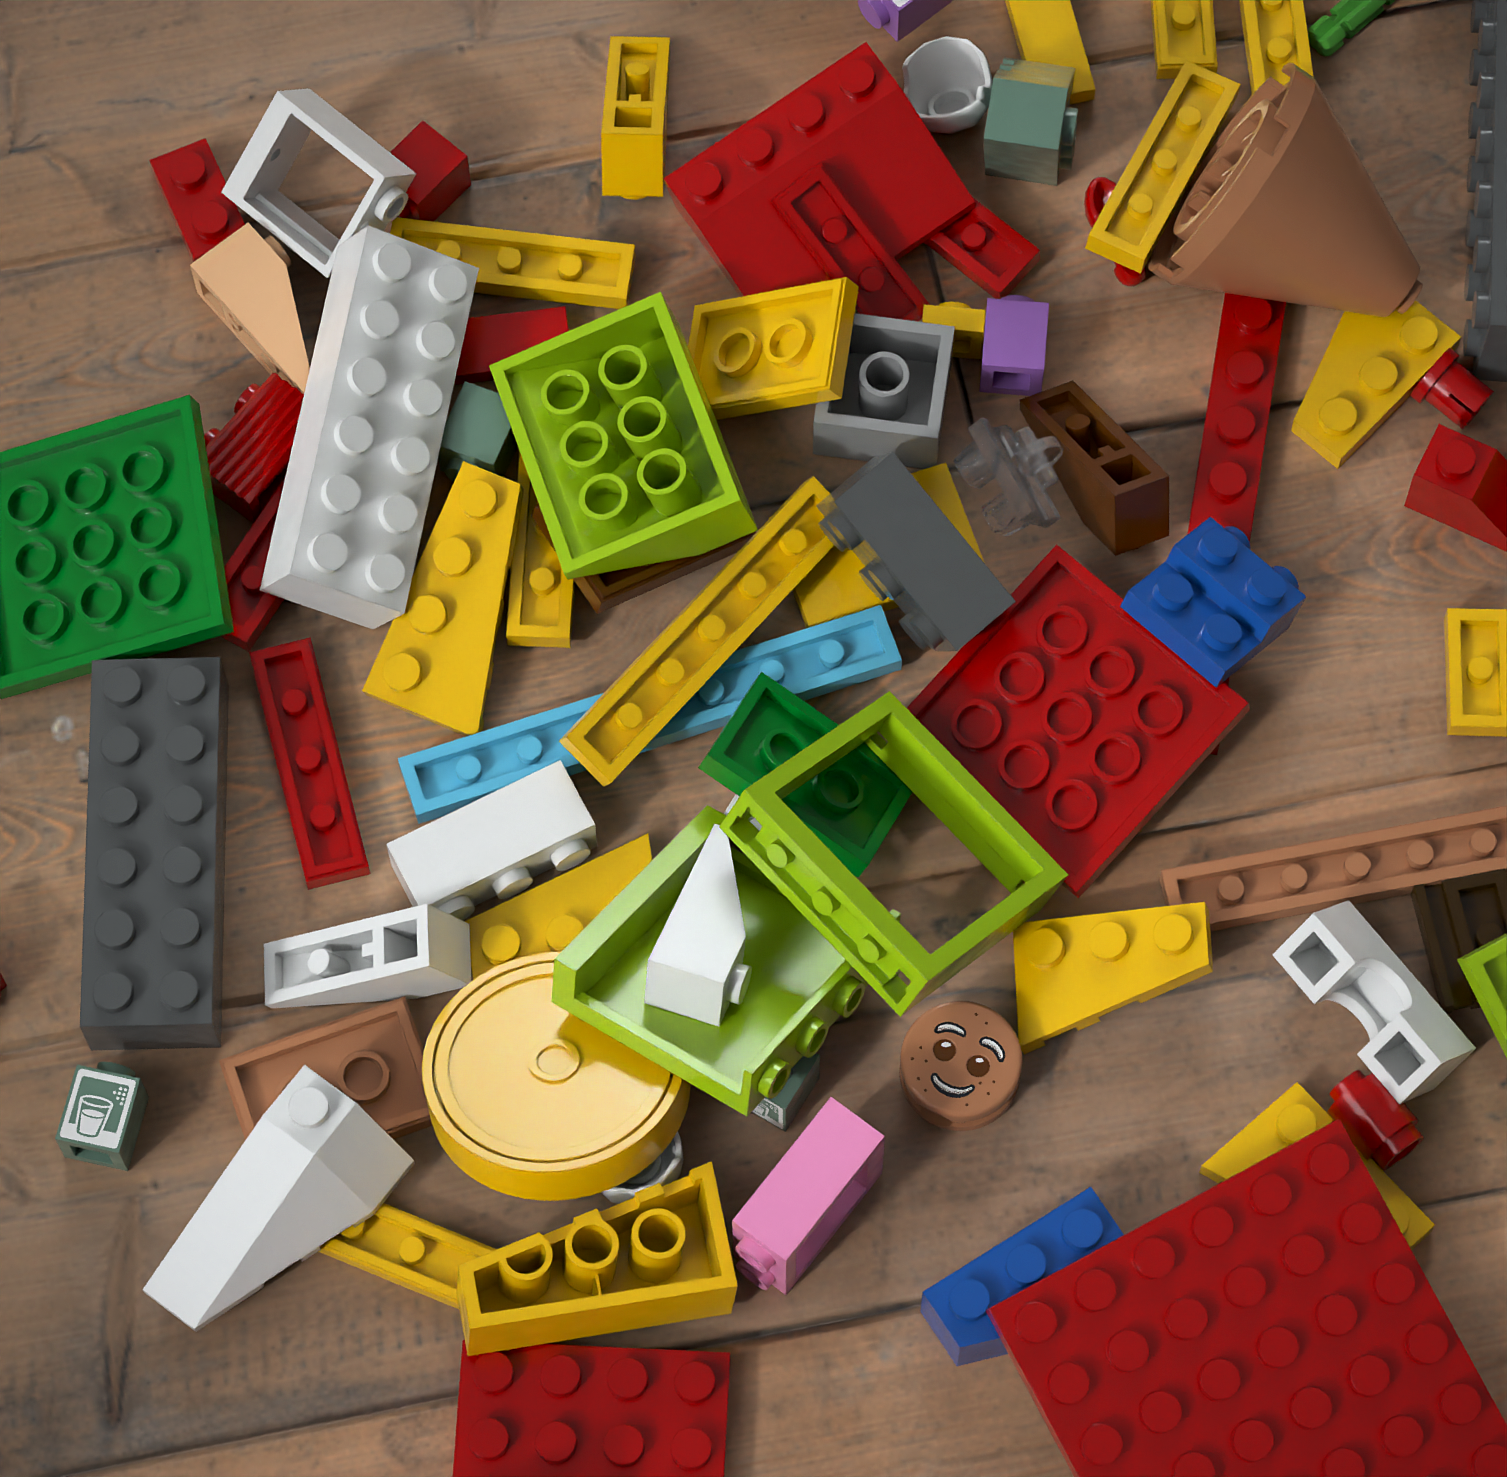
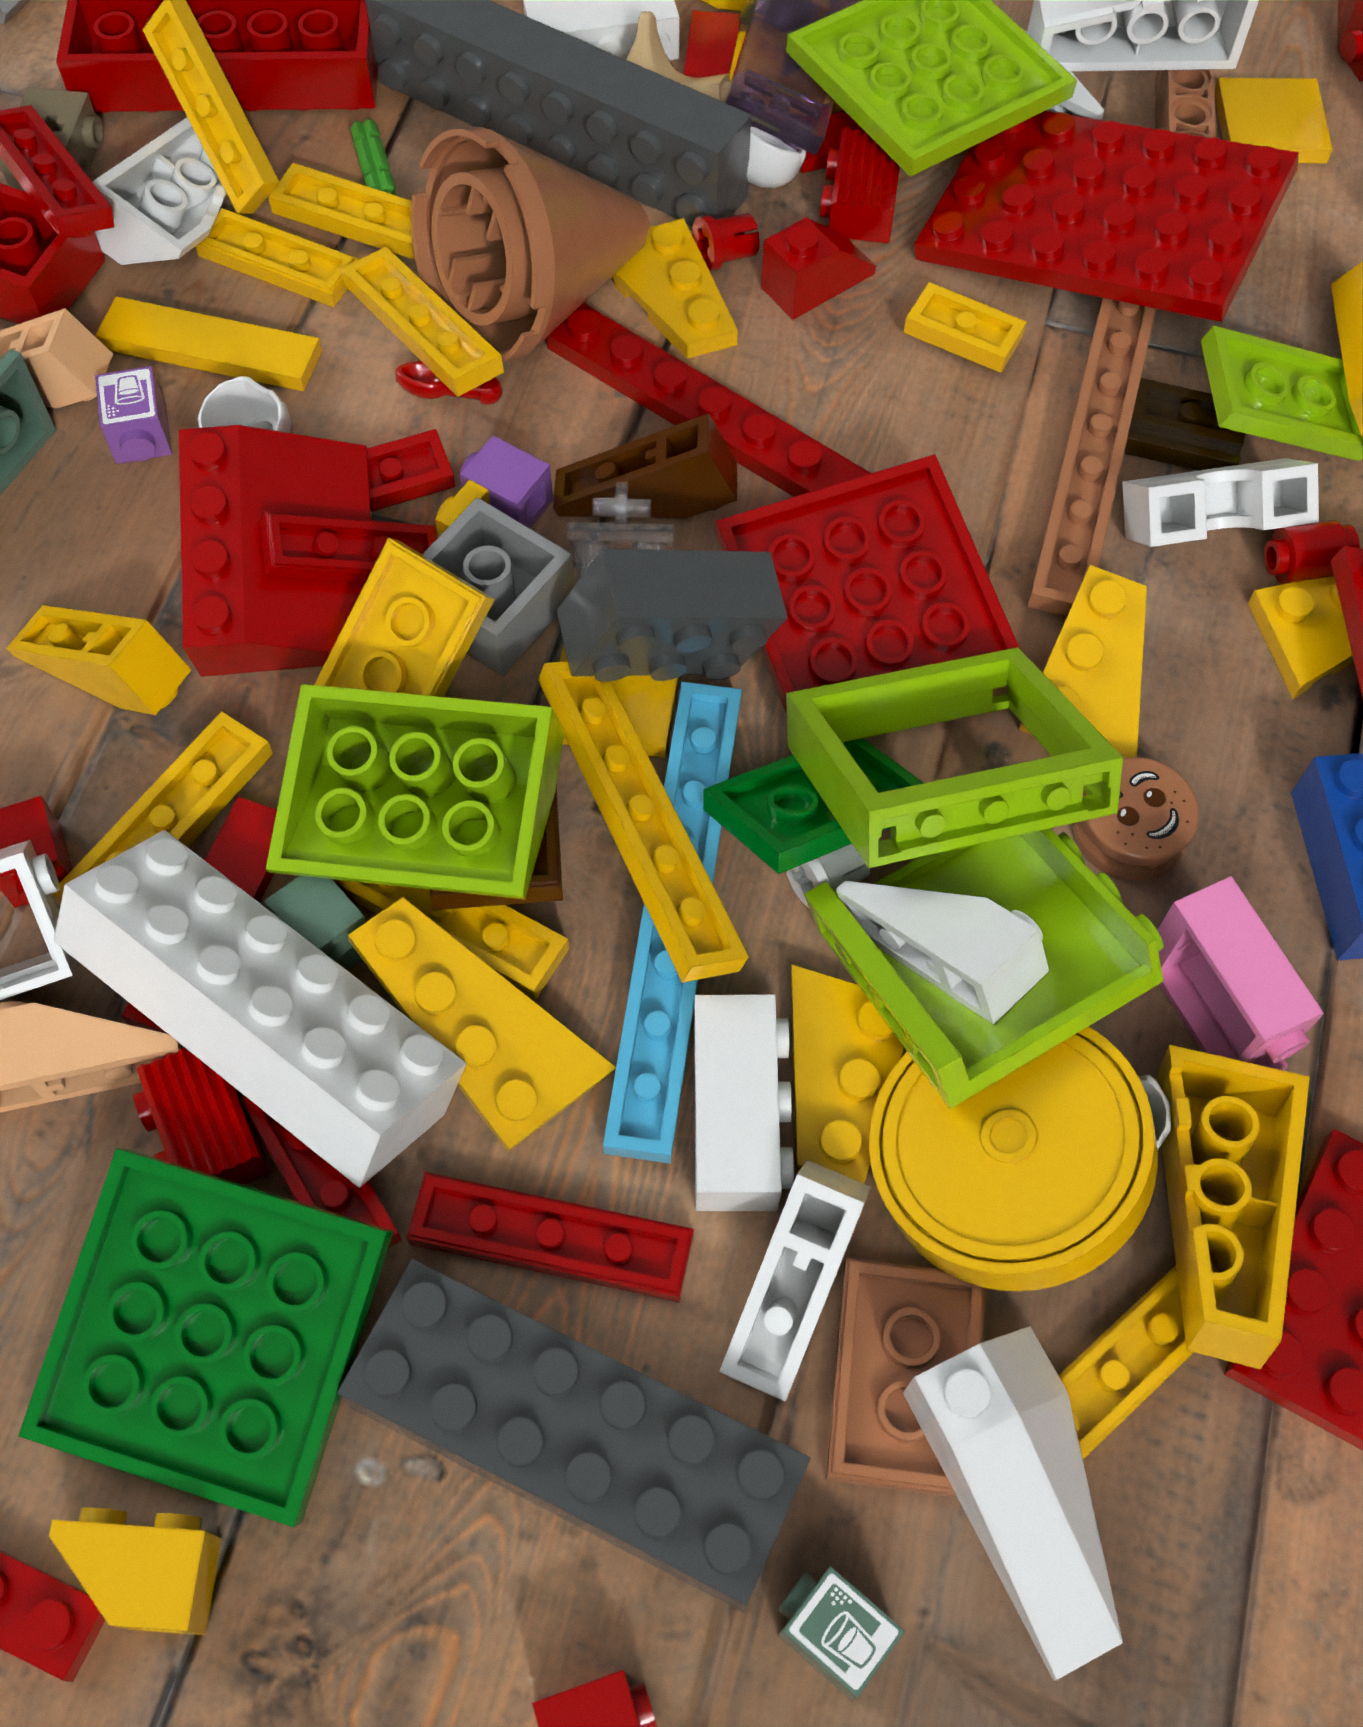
camera: 65 degrees left, 5 degrees down
sand green wedge [984,57,1078,186] -> none
blue plate [1120,517,1307,688] -> none

